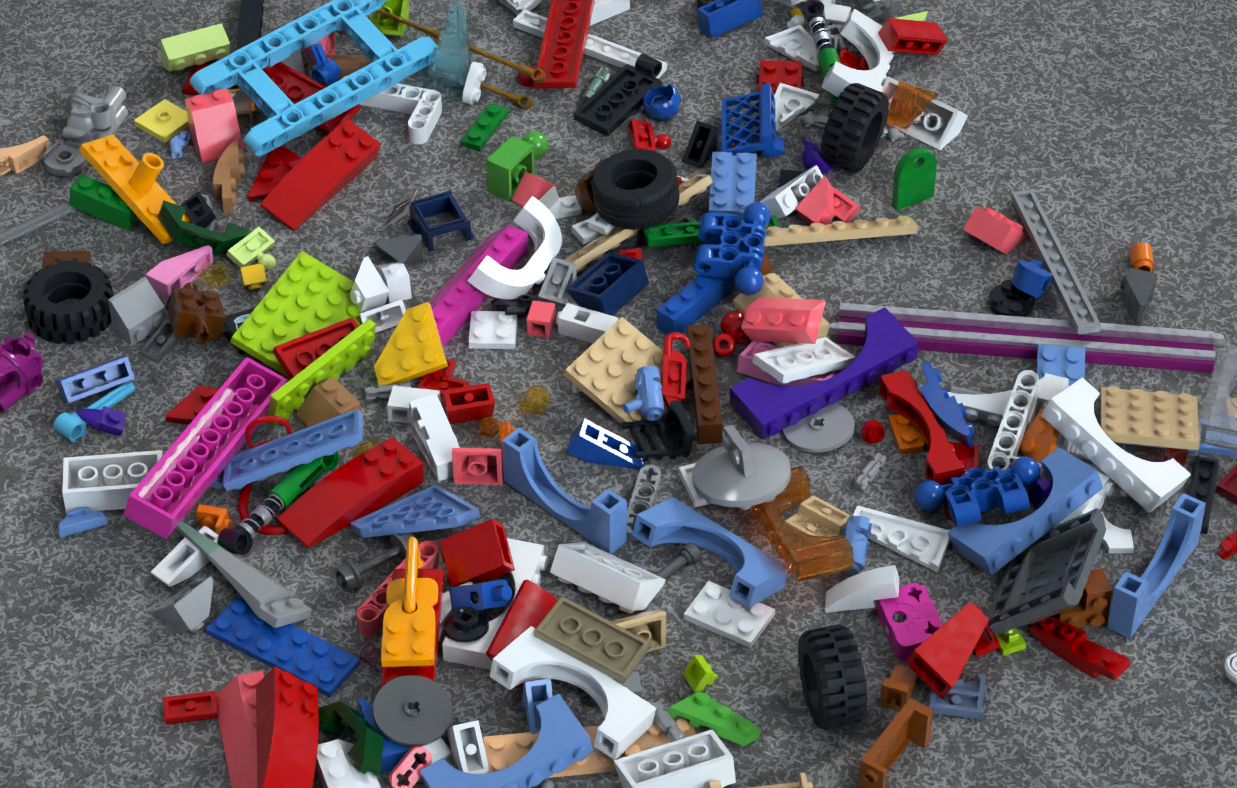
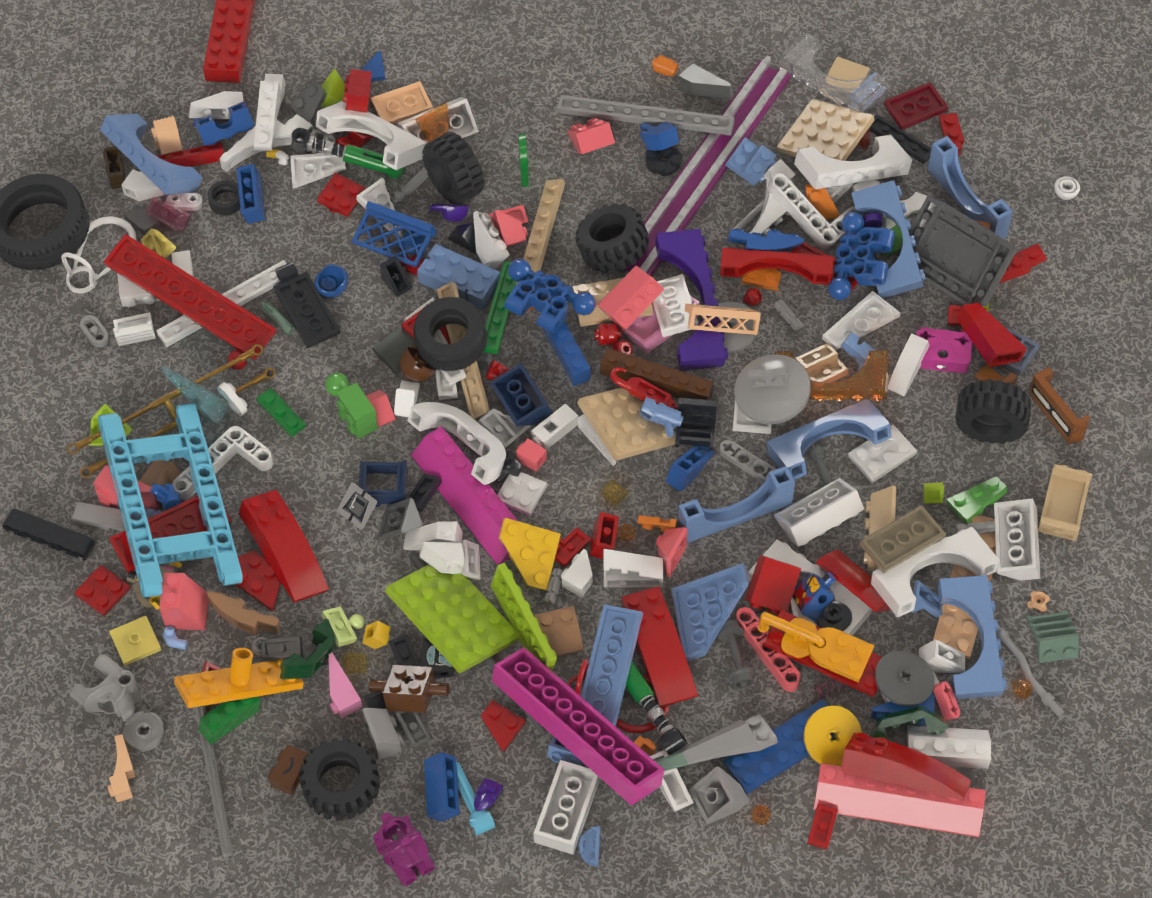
camera: 65 degrees left, 15 degrees up
yellowish green slope [161,23,230,72] -> none
red wing [272,317,359,380] -> none
red plate [629,119,672,152] -> none
none -> blue tile [361,51,385,82]
none -> light nougat plate [371,81,433,125]
none -> black plate [388,634,421,666]
none -> black plate [407,473,442,512]
none -> black tyre [575,203,649,273]
none -> light nougat fence [684,303,761,335]
none -> clear orange plate [751,805,771,825]
none -> yellow piece [803,706,862,766]

